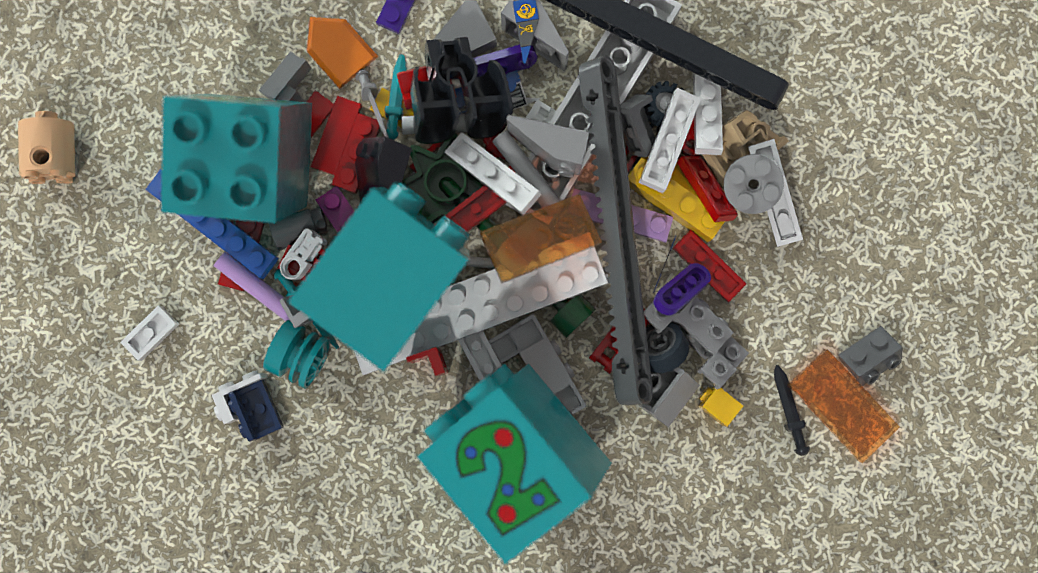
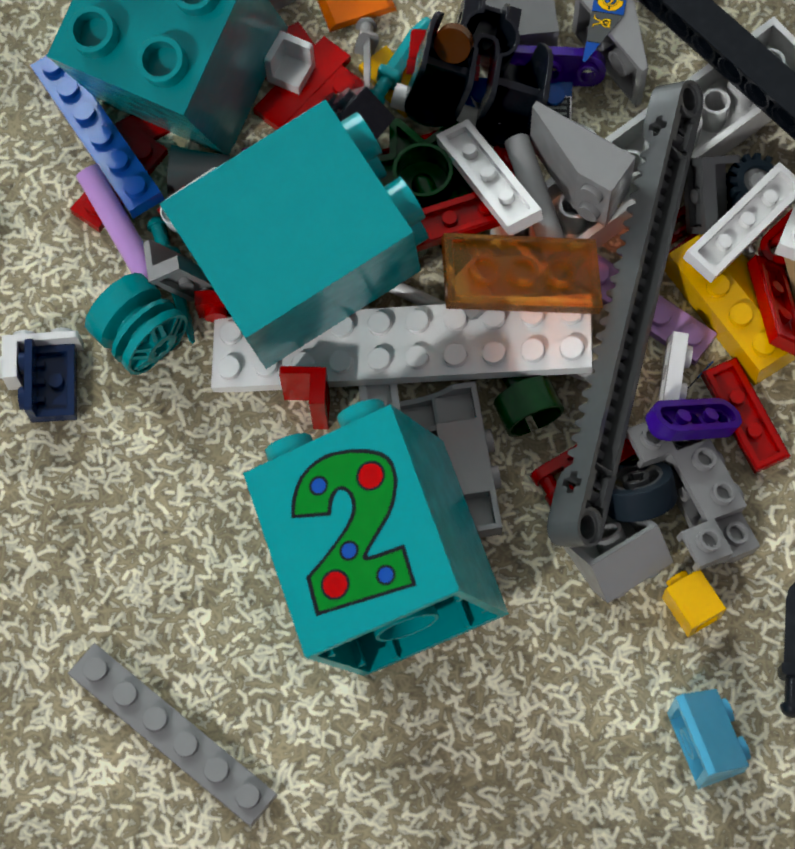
camera: 20 degrees right, 15 degrees down
none -> white panel [264,30,315,95]
none -> reddish brown tile [434,23,474,64]
none -> white plate [658,331,693,401]
none -> medium azure slope [667,689,751,789]

